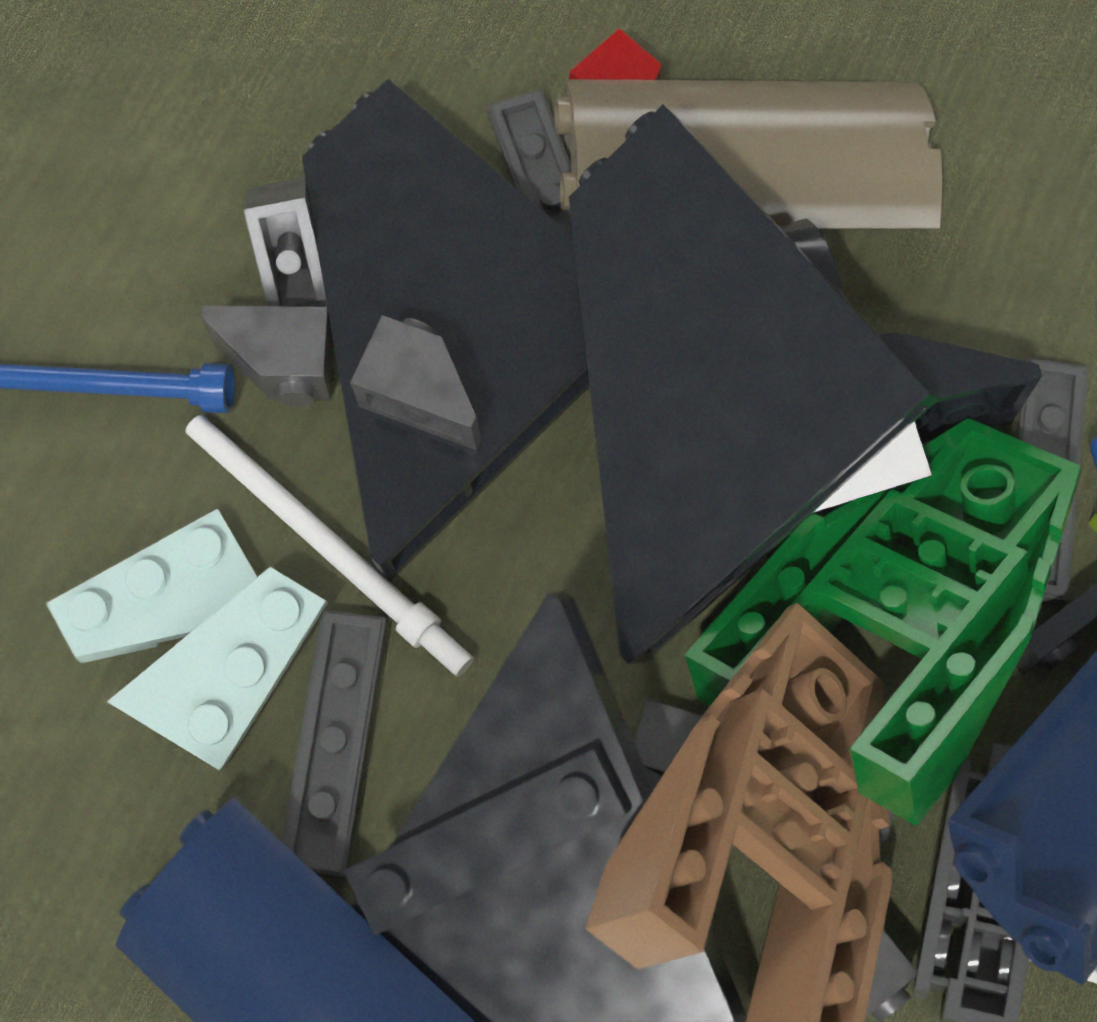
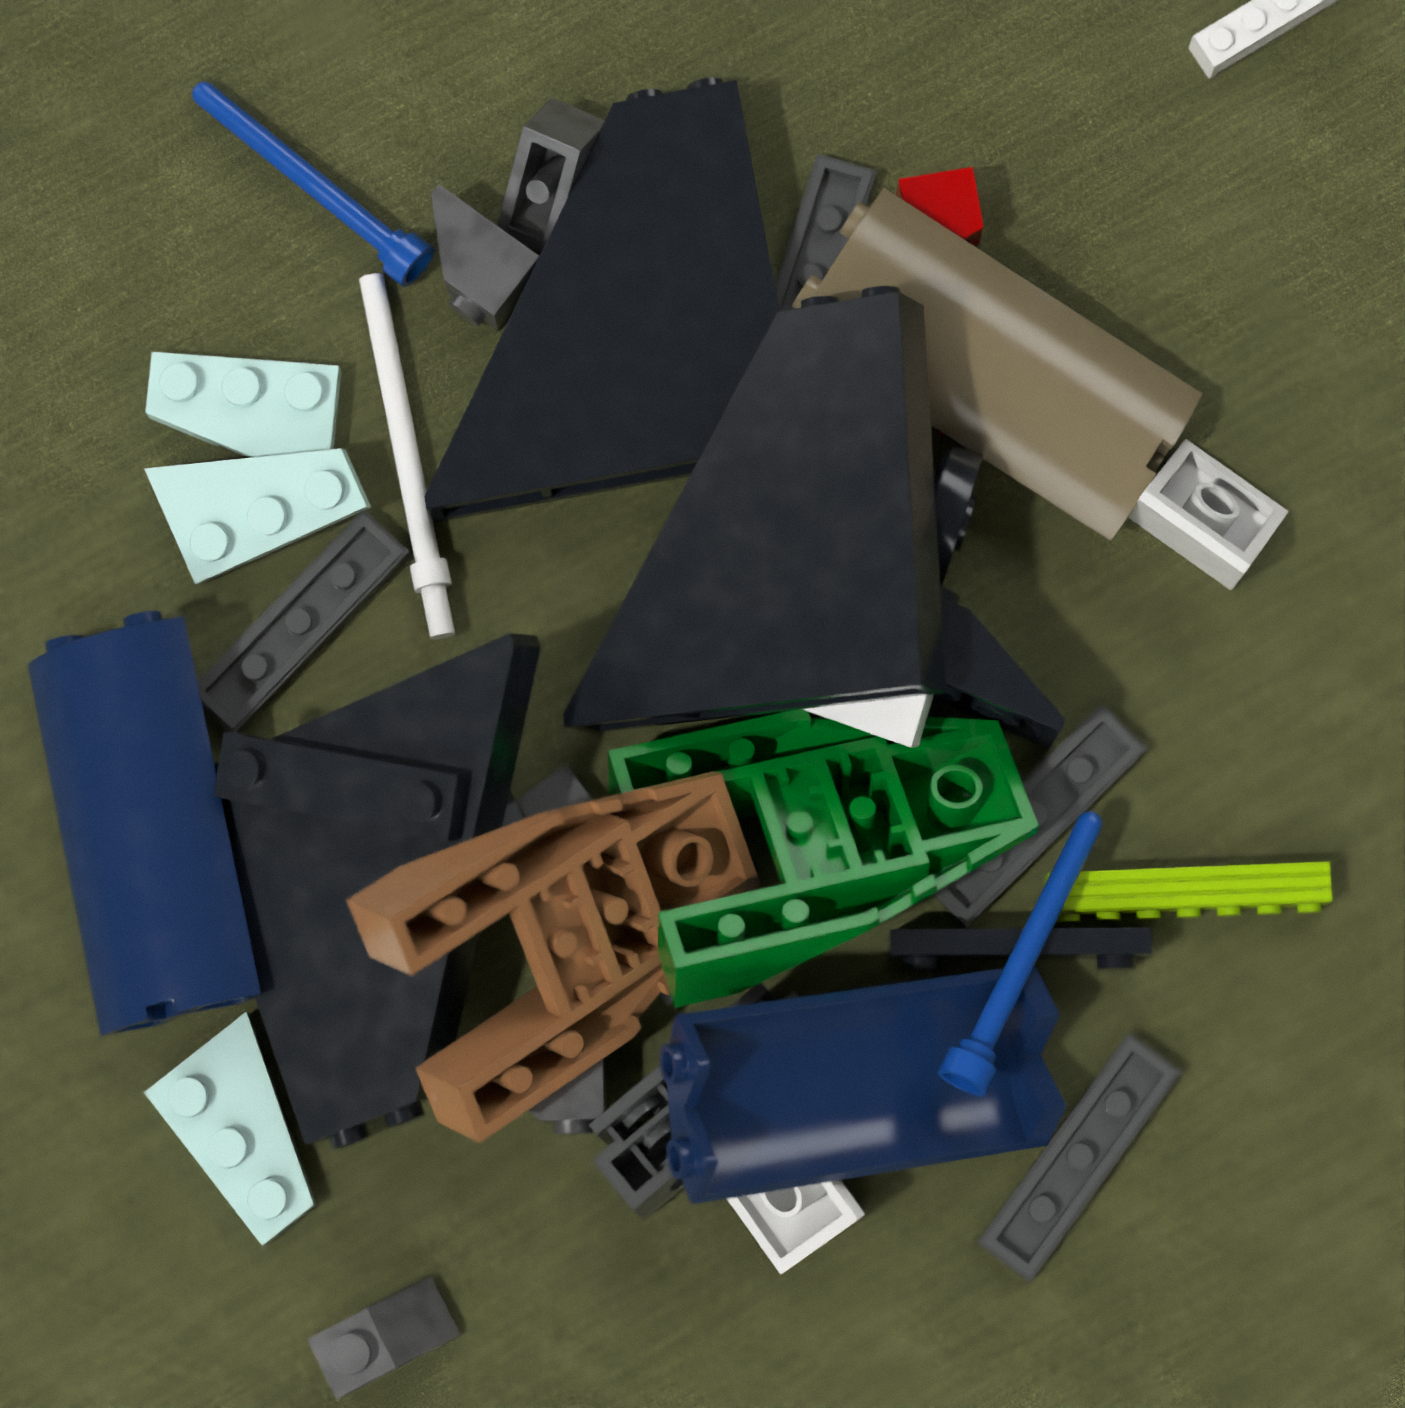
camera: 40 degrees right, 10 degrees up
flat silver slope [350,315,481,451] -> none
none -> white slope [1128,439,1289,591]

